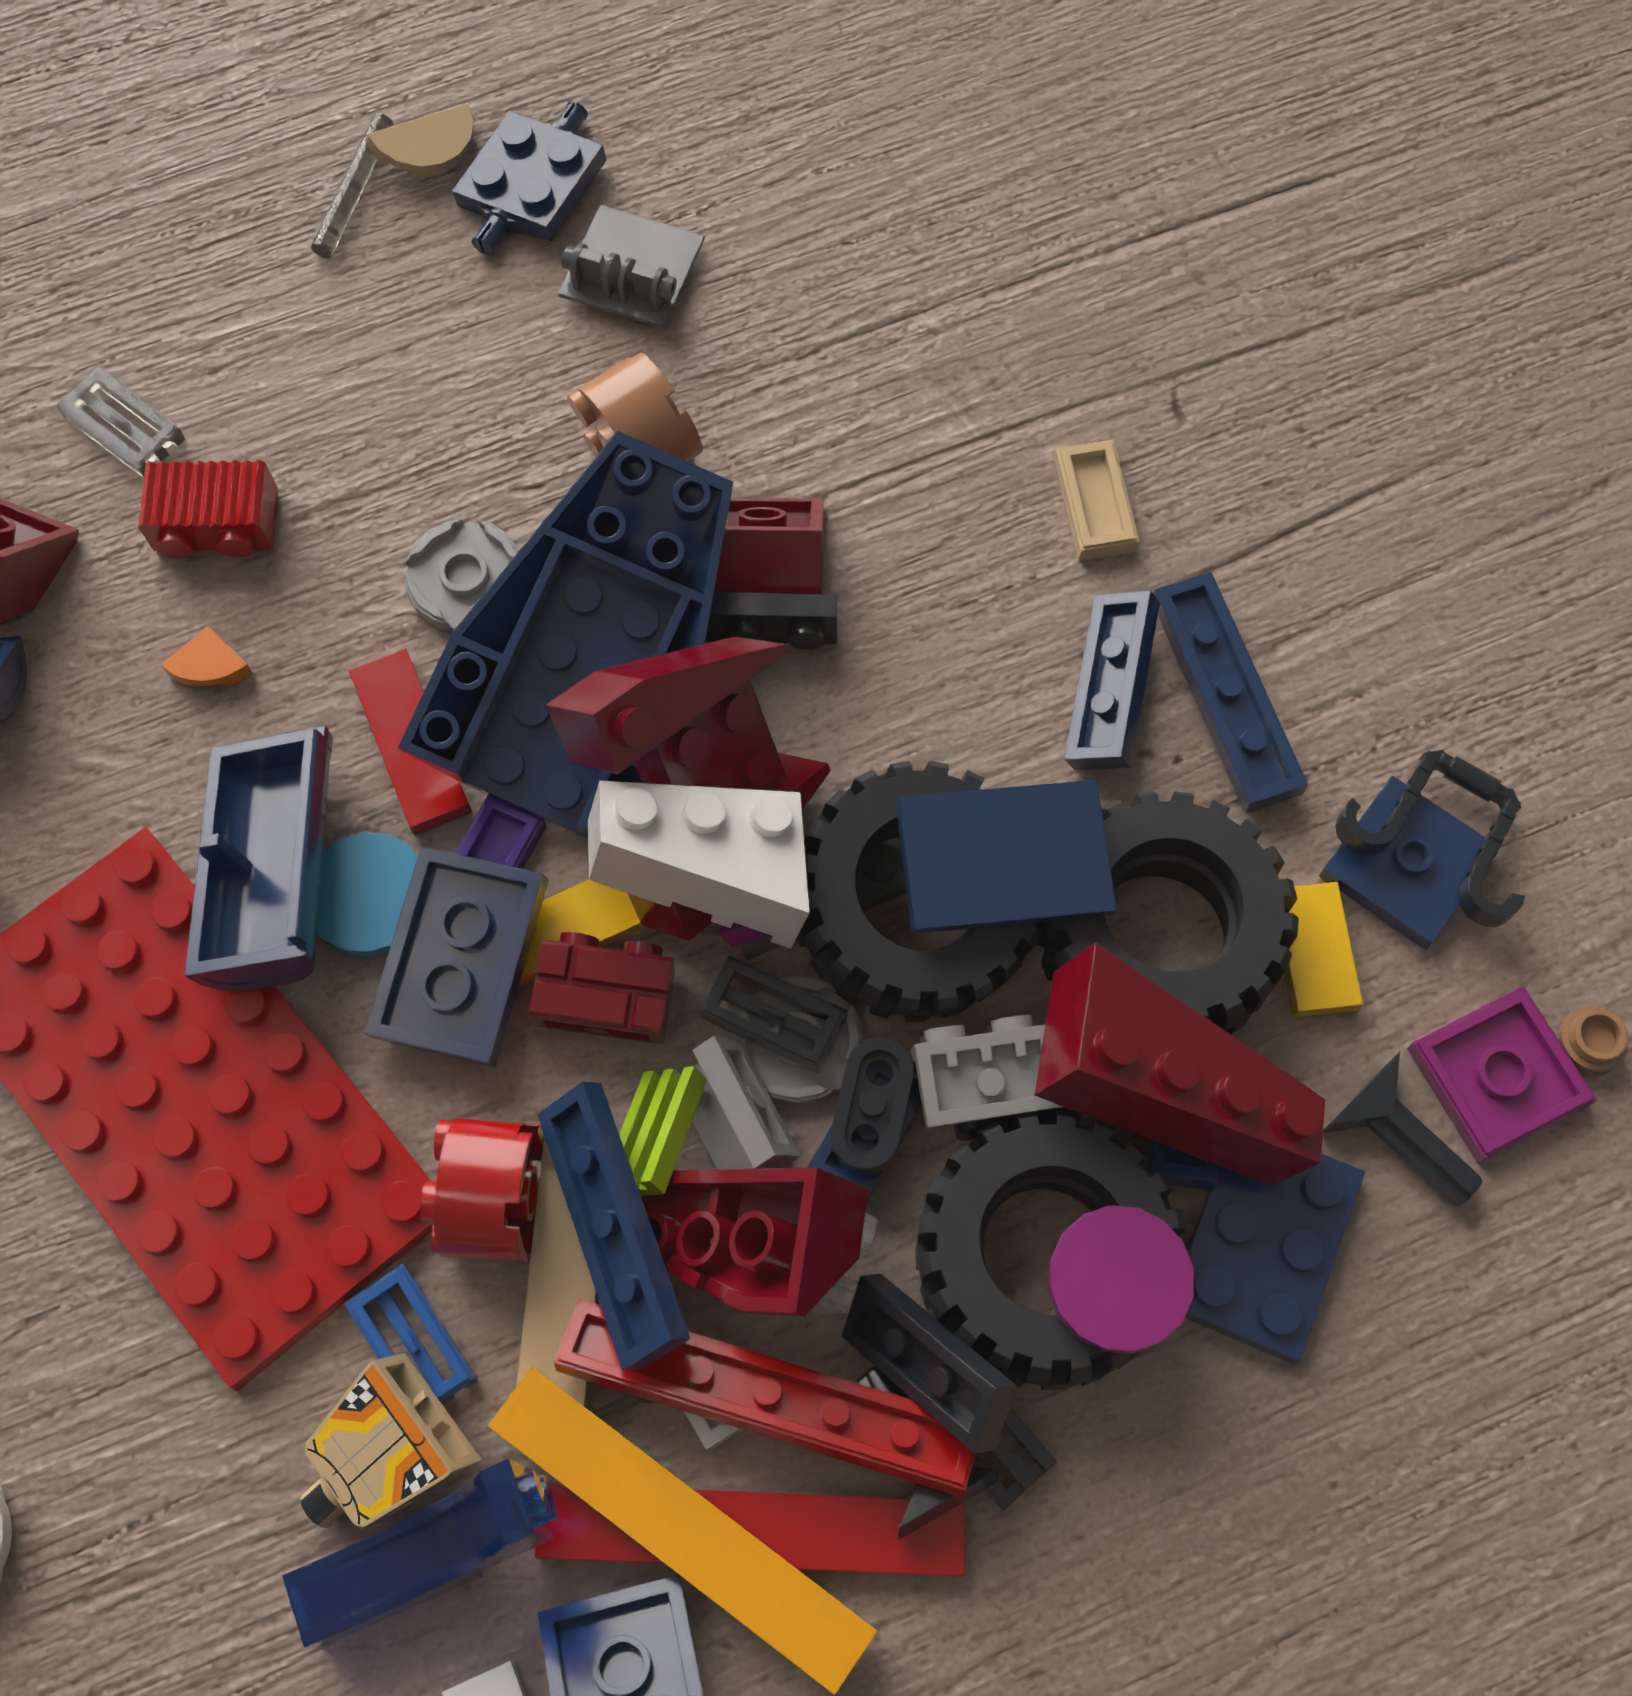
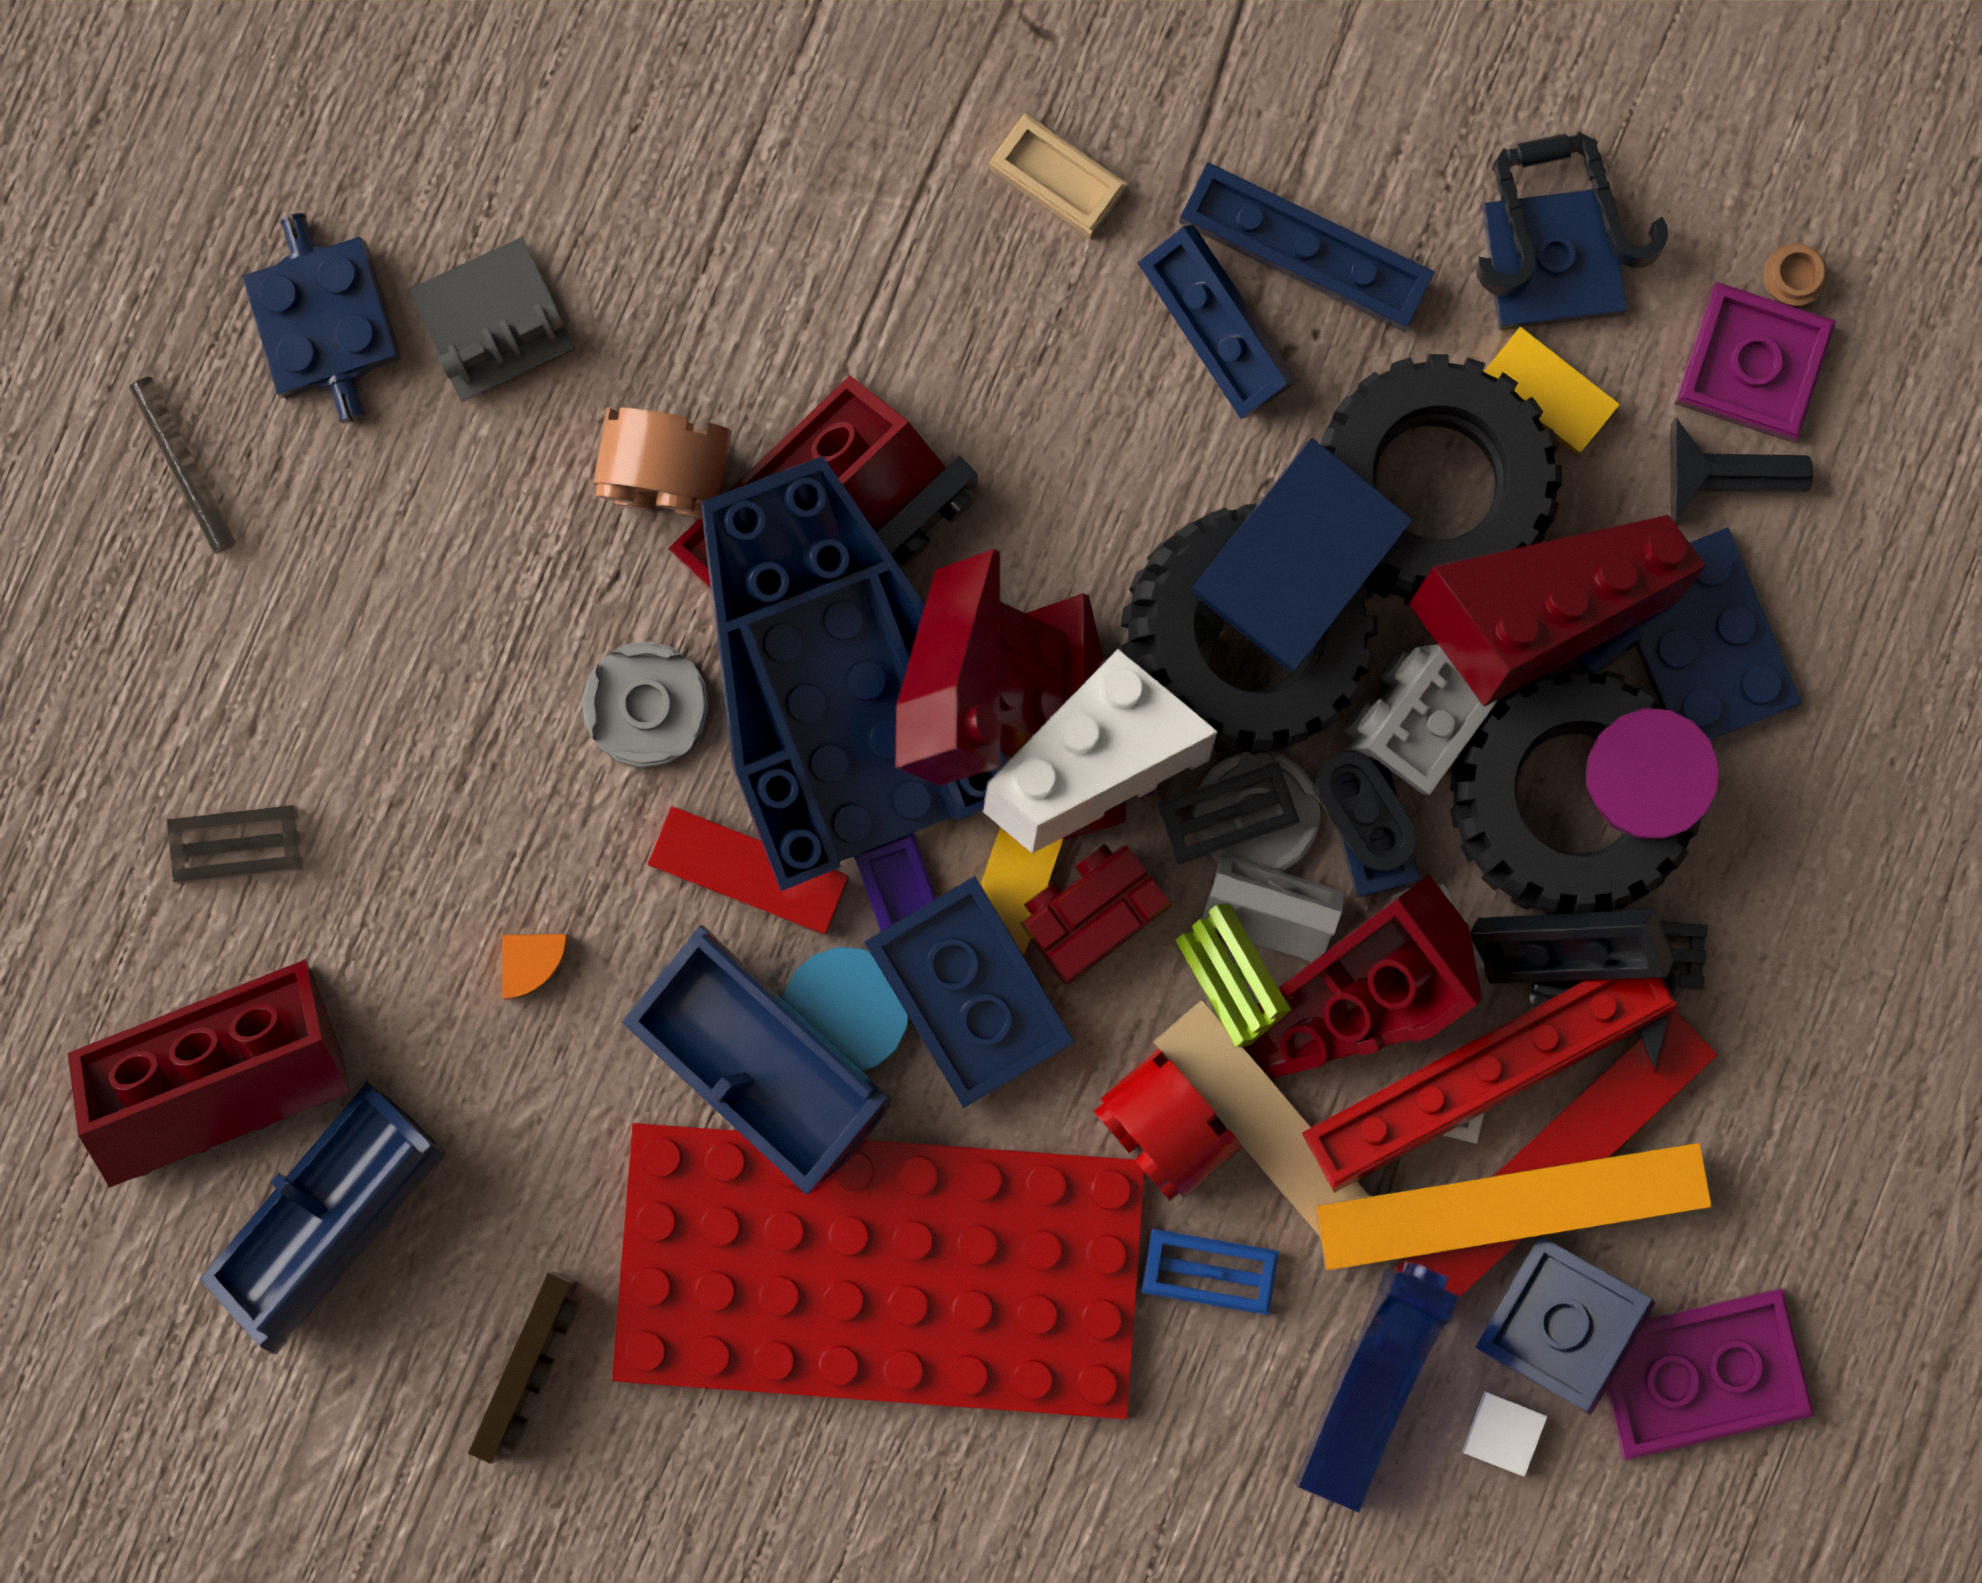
camera: 40 degrees left, 15 degrees up
red brick [138,459,278,558] -> none
torso [301,1353,482,1530] -> none
tan tile [366,103,474,178] -> none
dark blue plate [537,1082,690,1371] -> none

